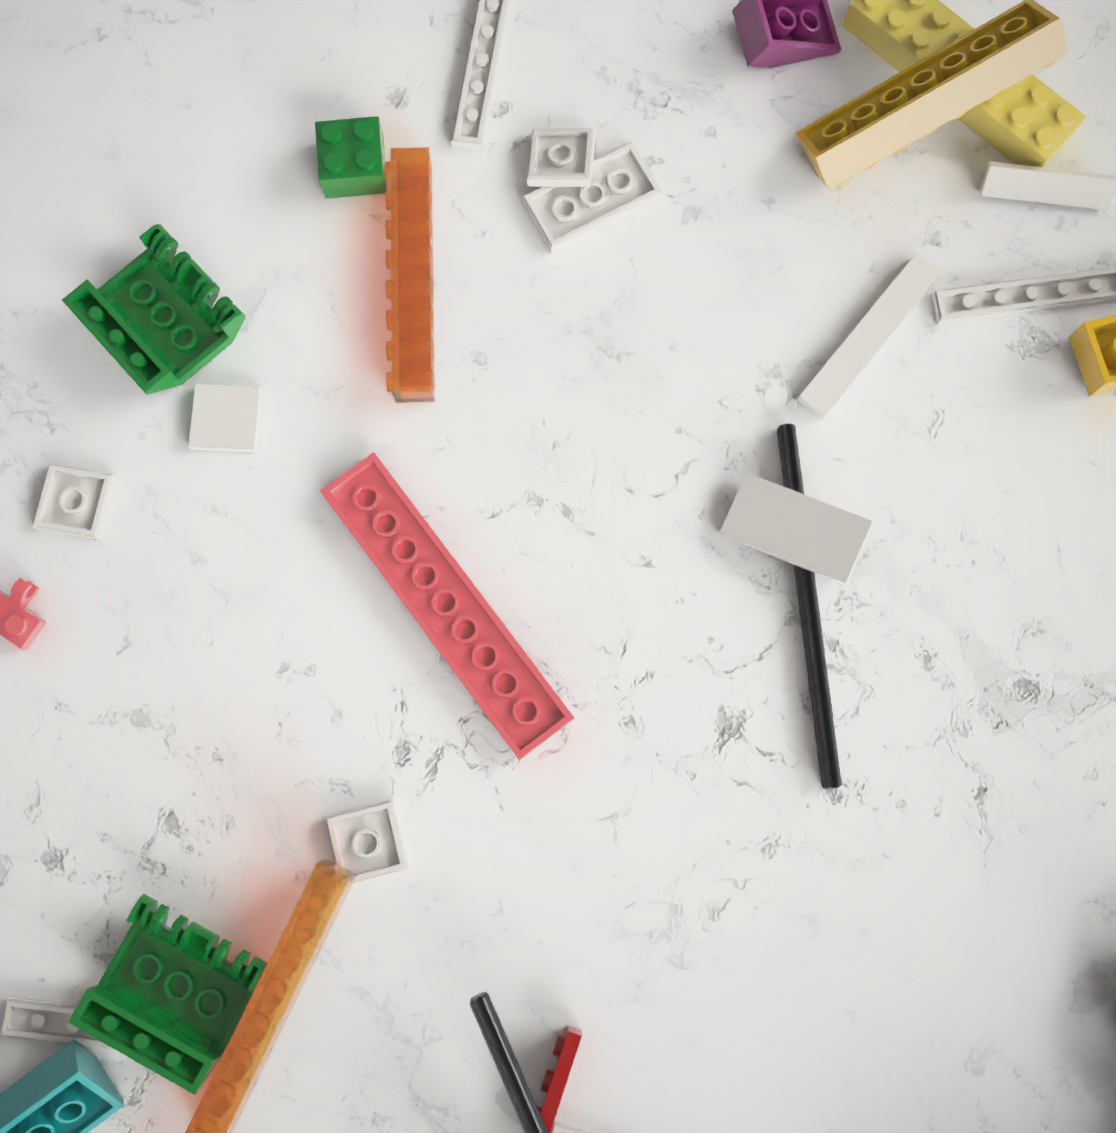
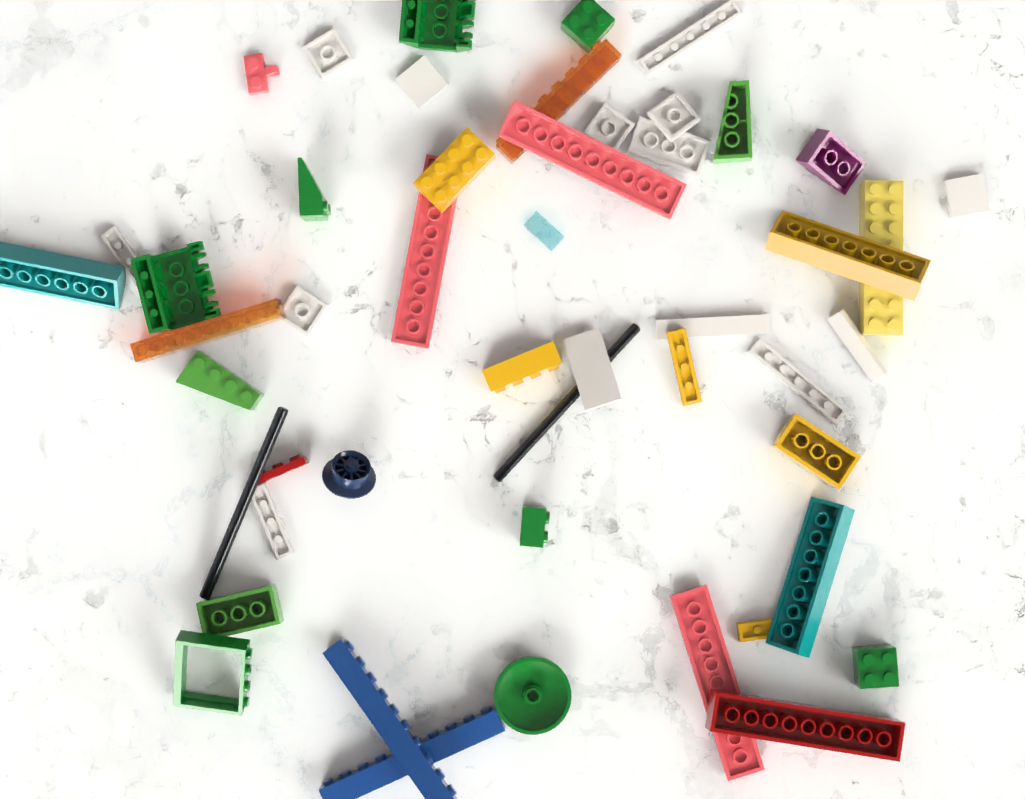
camera: 45 degrees right, 10 degrees up
none -> bright green wedge [175,350,264,411]
none -> green slope [297,157,331,222]
none -> dark blue piece [322,450,376,499]
none -> yellow brick [413,128,495,213]
none -> yellow brick [482,341,562,394]
none -> coral plate [498,100,687,220]
none -> green brick [520,505,550,548]
none -> clear light blue tile [524,211,564,252]
none -> white tile [582,102,635,150]
none -> yellow tile [666,327,702,406]
none -> bright green wedge [713,80,752,164]

